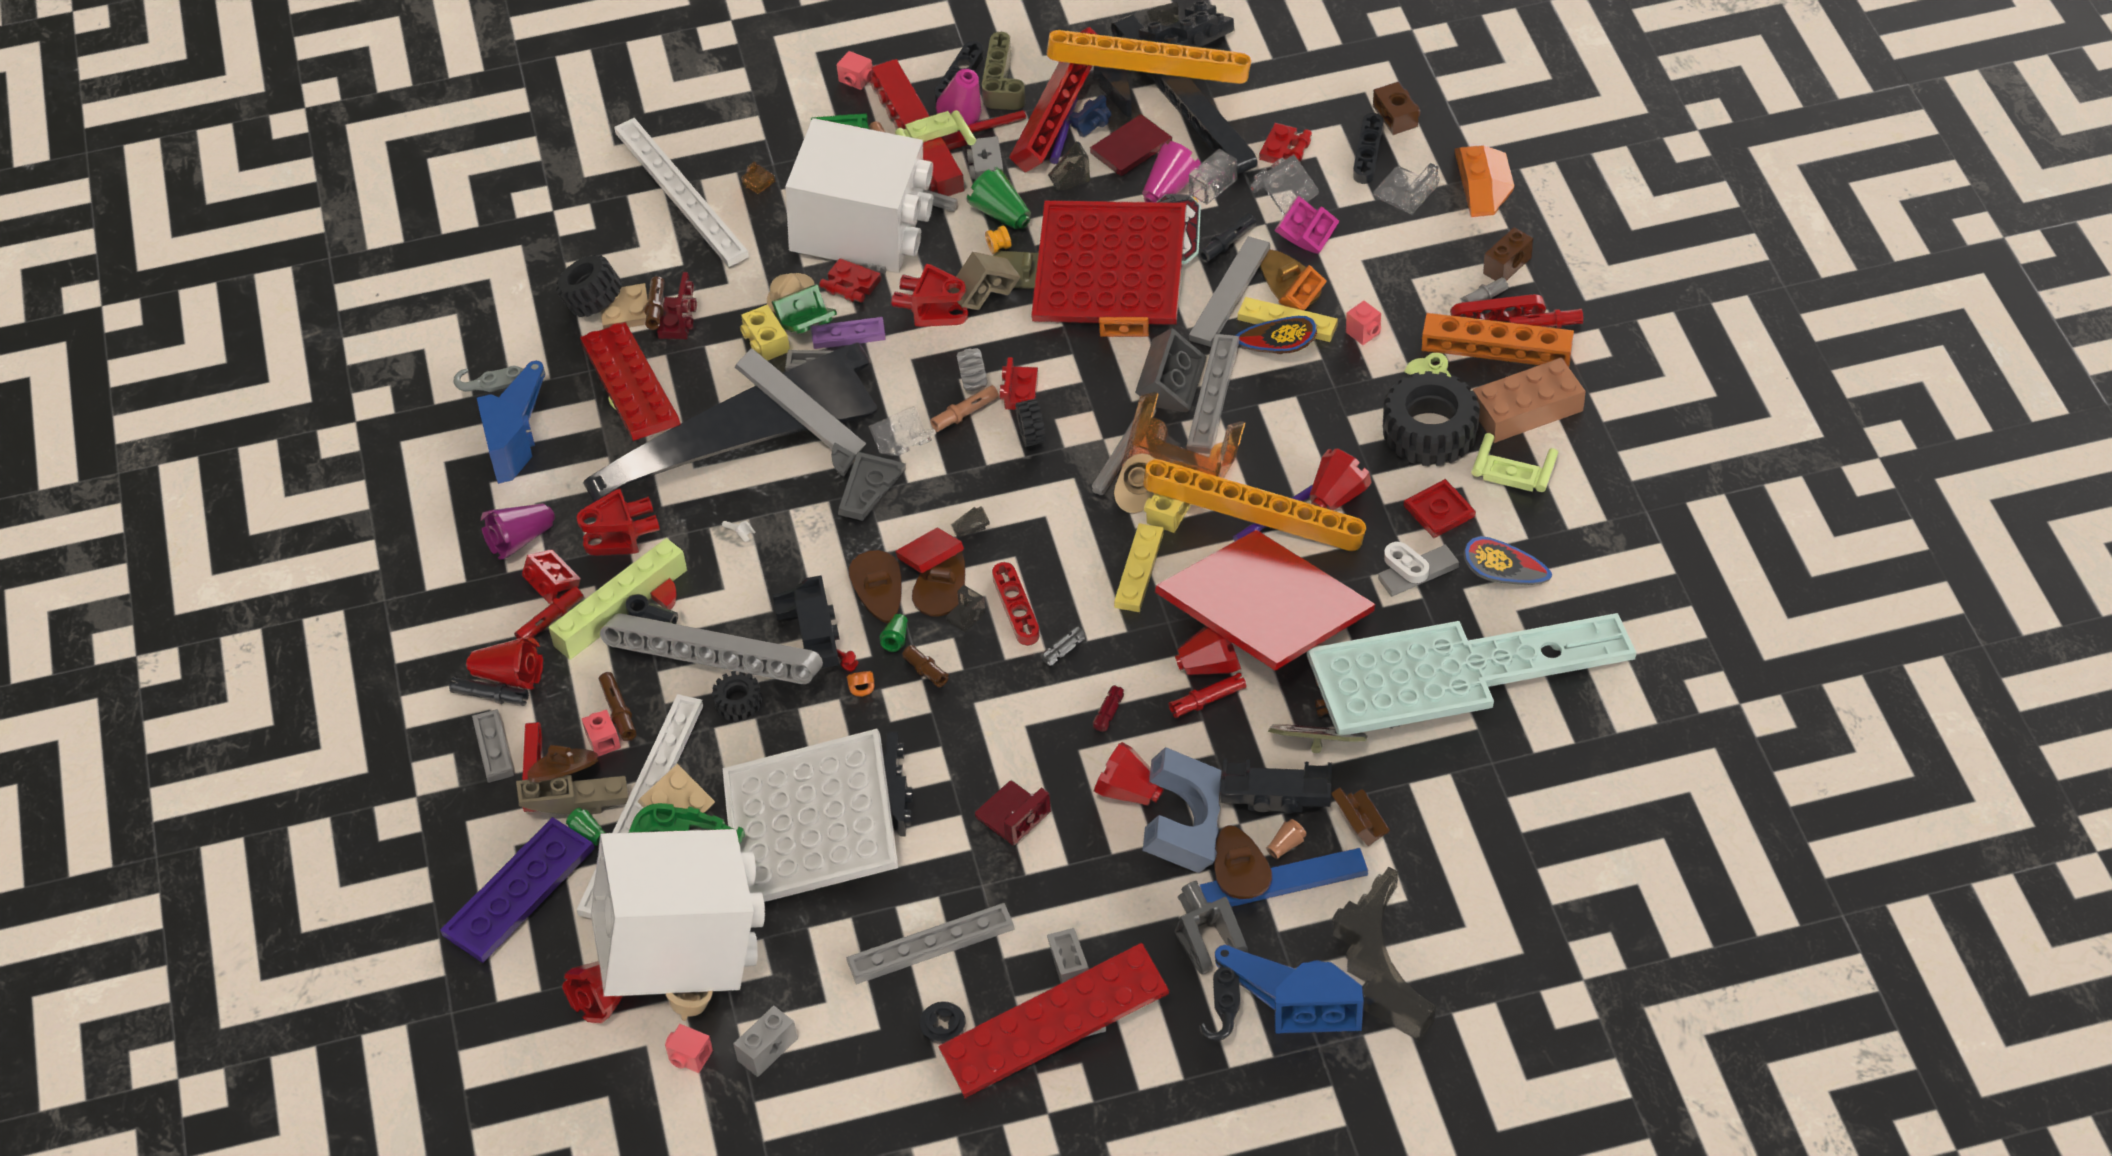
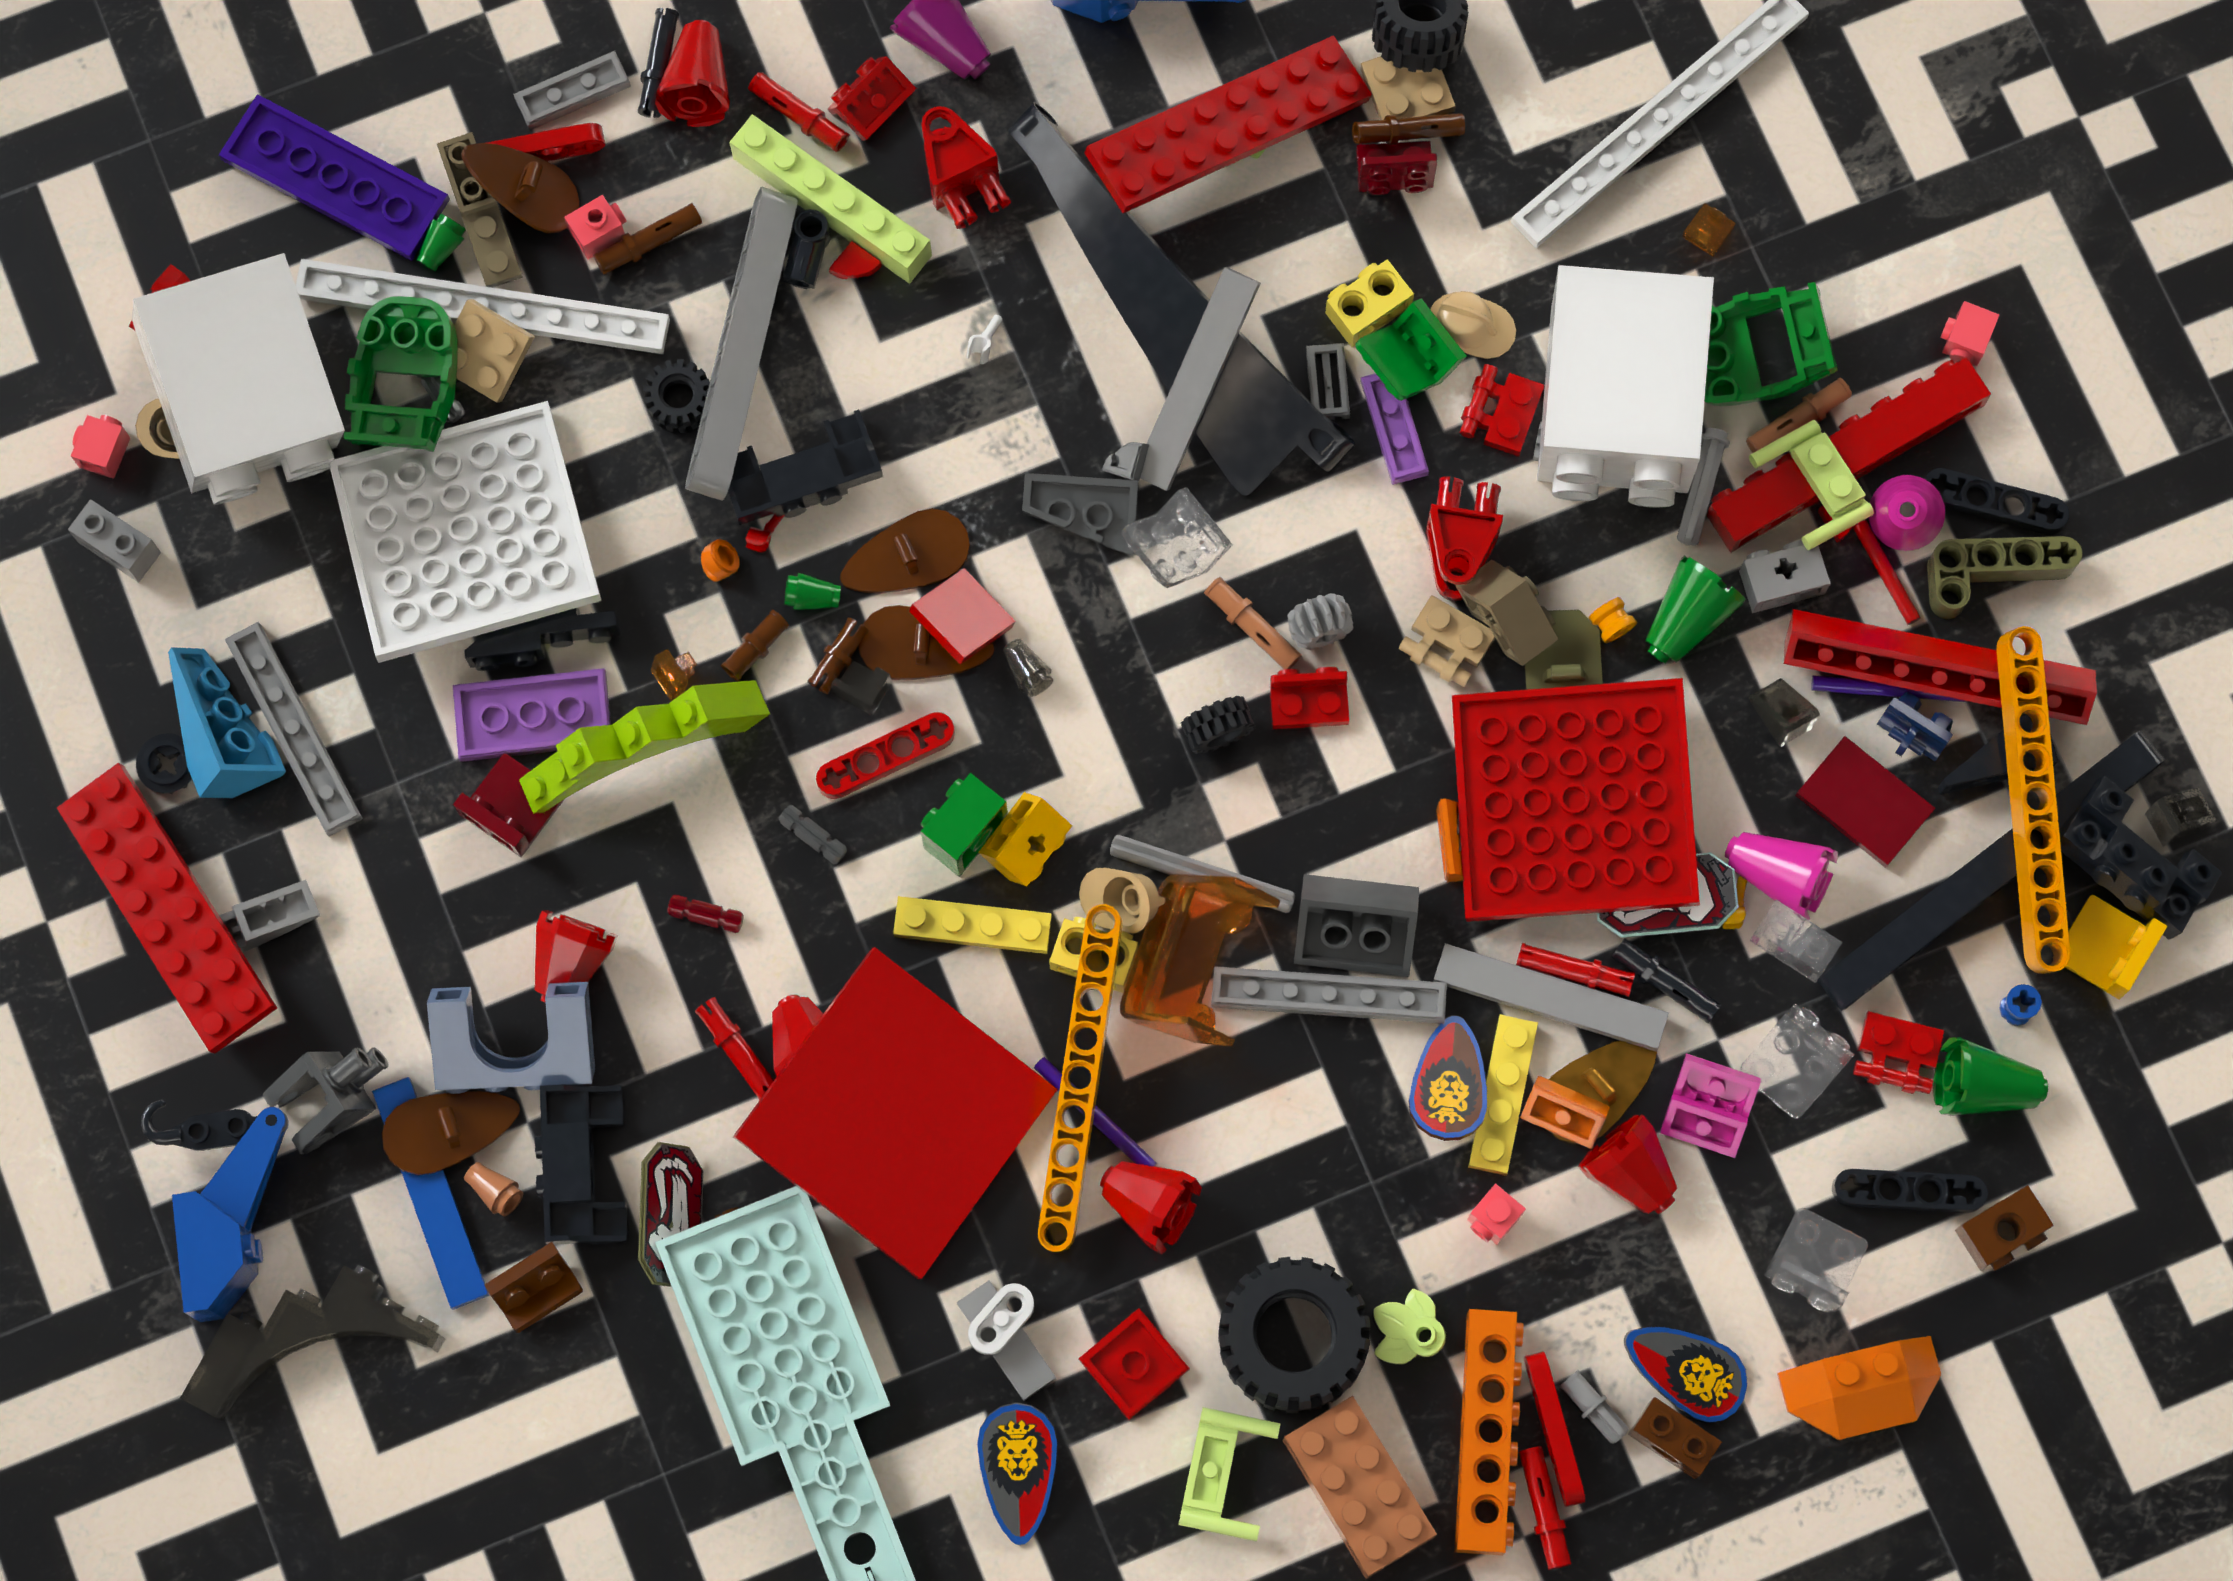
camera: 80 degrees right, 25 degrees up
none -> dark azure wedge [168,647,286,798]
none -> medium lavender tile [453,668,611,762]
none -> lime arch [519,680,770,814]
none -> clear orange tile [651,649,697,701]
none -> reddish brown pin [807,617,869,695]
none -> green brick [920,773,1008,877]
none -> yellow brick [978,792,1072,887]
none -> tan plate [1399,595,1495,687]
none -> red pin [1516,943,1635,997]
none -> red cone [1578,1115,1677,1214]
none -> shield [1624,1327,1747,1422]
none -> green cone [1933,1037,2048,1116]
none -> blue bush [1999,984,2042,1026]
none -> yellow bracket [2053,895,2167,1000]

